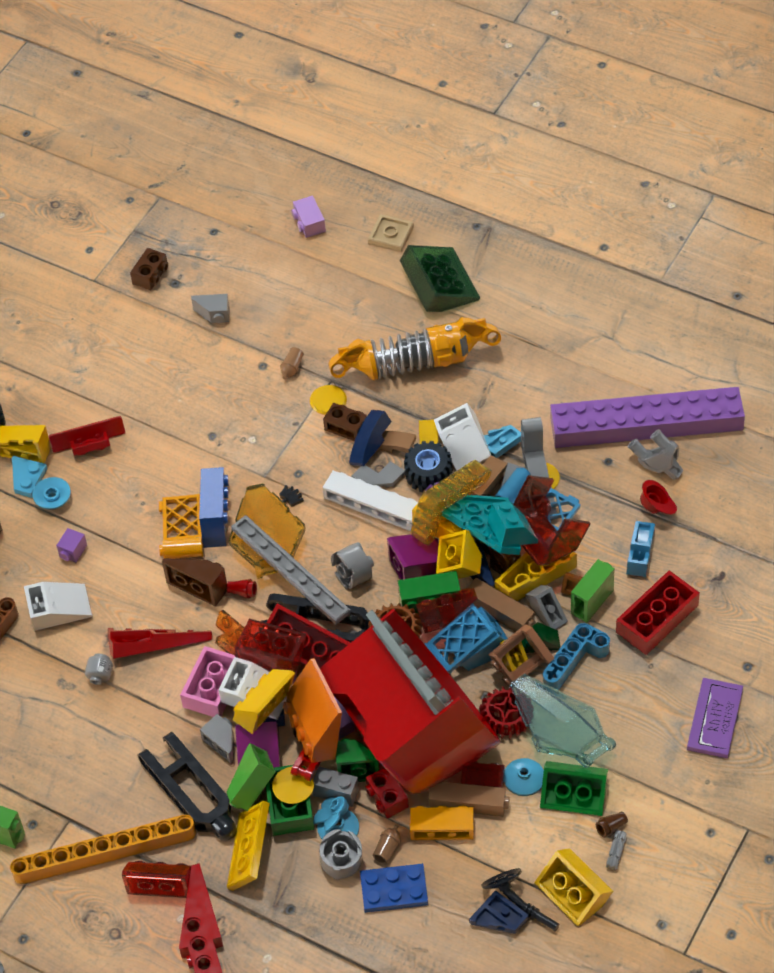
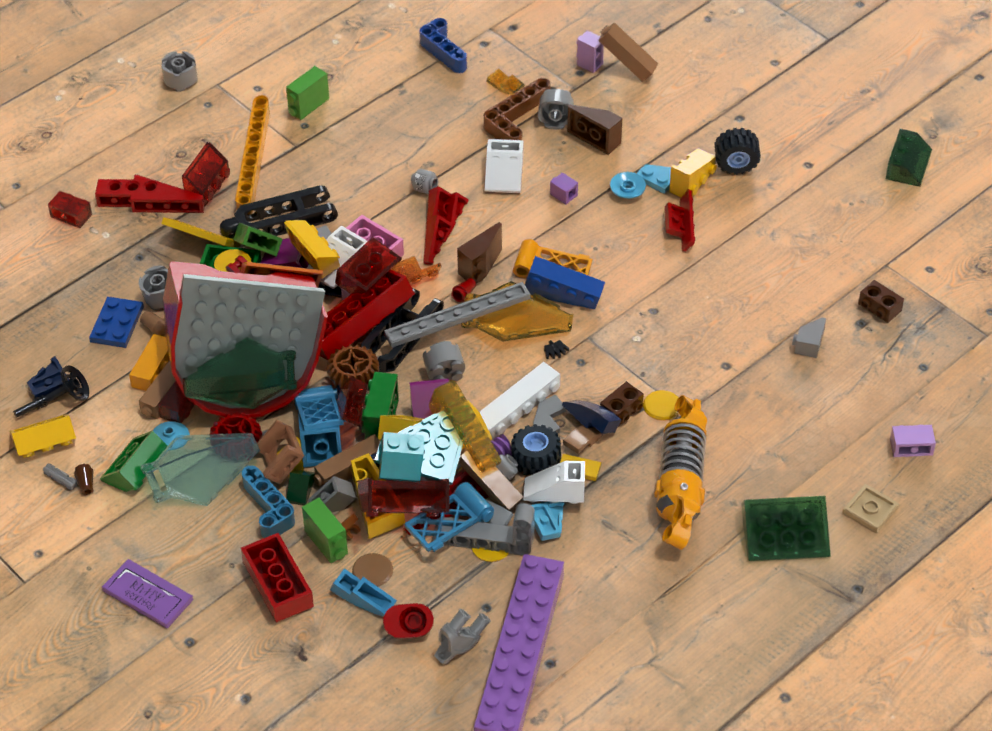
camera: 105 degrees right, 5 degrees down
medium nougat piece [280,347,304,380] -> none
none -> clear green windscreen [183,337,297,409]
none -> medium nougat piece [352,553,393,587]

